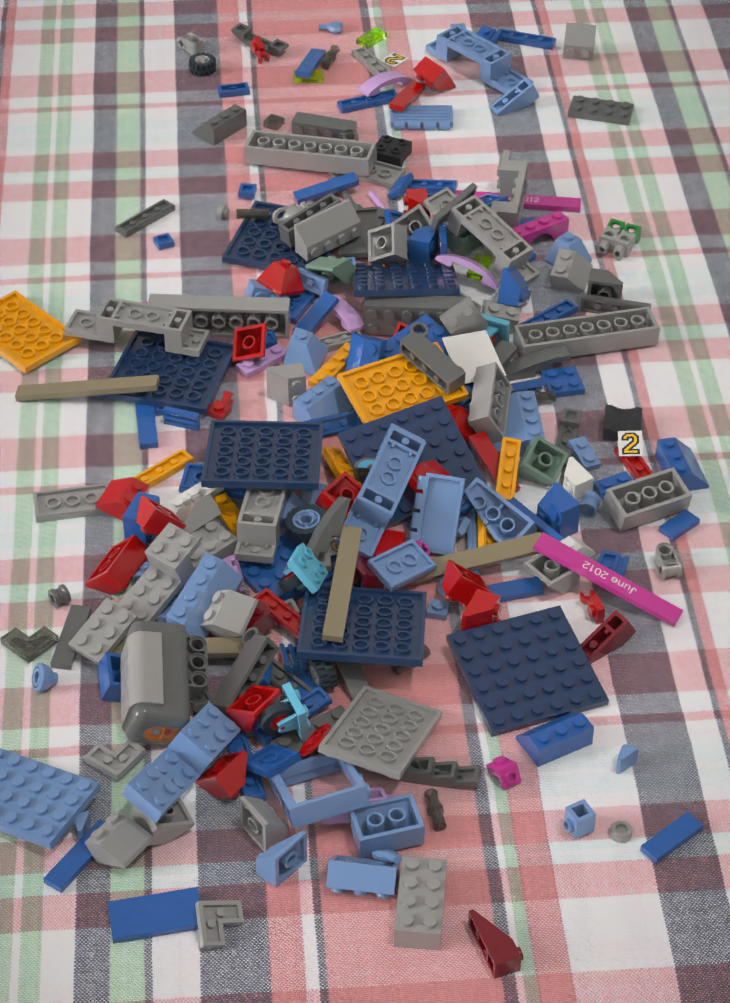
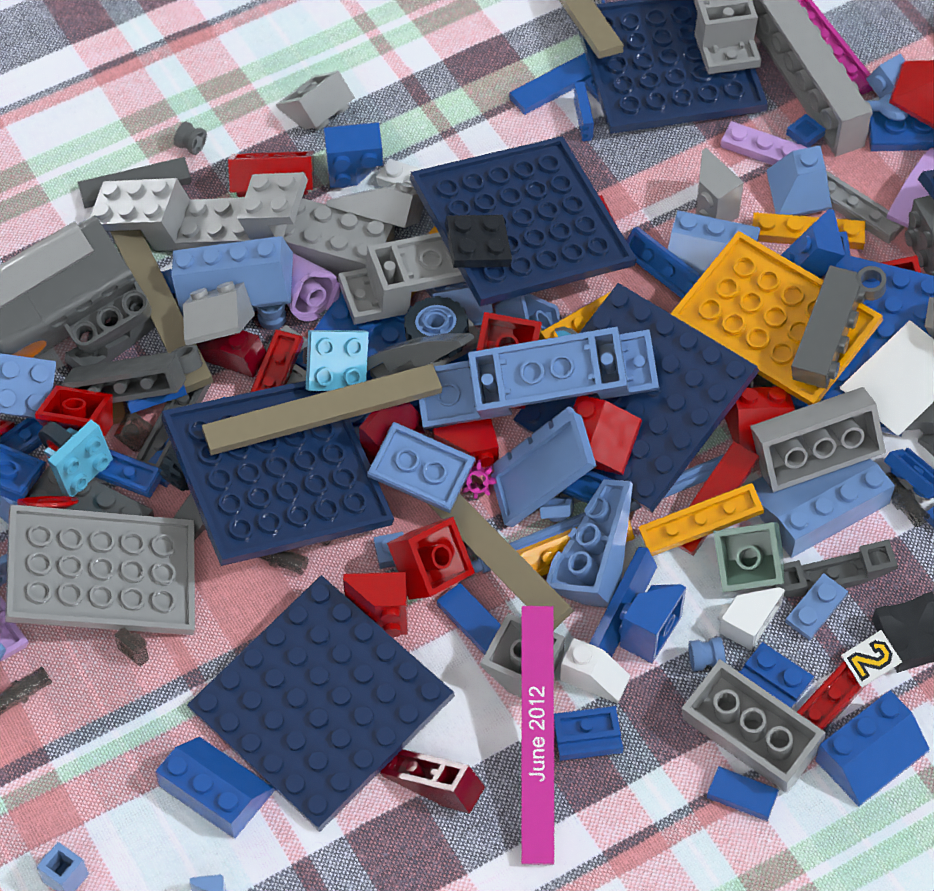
camera: 65 degrees right, 15 degrees up
clear smoke plate [0,626,59,664] -> none
medium blue brick [32,663,58,692] -> none
light grey tile [33,483,109,523] -> none
red slope [95,477,150,521] -> none
light orange tile [134,449,195,490] -> none
red slope [136,495,186,536] -> none
red plate [207,391,234,420] -> none
red slope [232,323,267,362] -> none
blue tile [292,291,339,332] -> none
dark grey slope [395,756,482,788] -> none
dark pink bracket [486,756,521,790] -> none
red plate [579,590,605,625] -> none
light grey piece [654,542,682,580] -> none
none -> clear smoke plate [114,627,149,667]
none -> light grey slope [276,71,355,130]
none -> black plate [445,215,512,268]

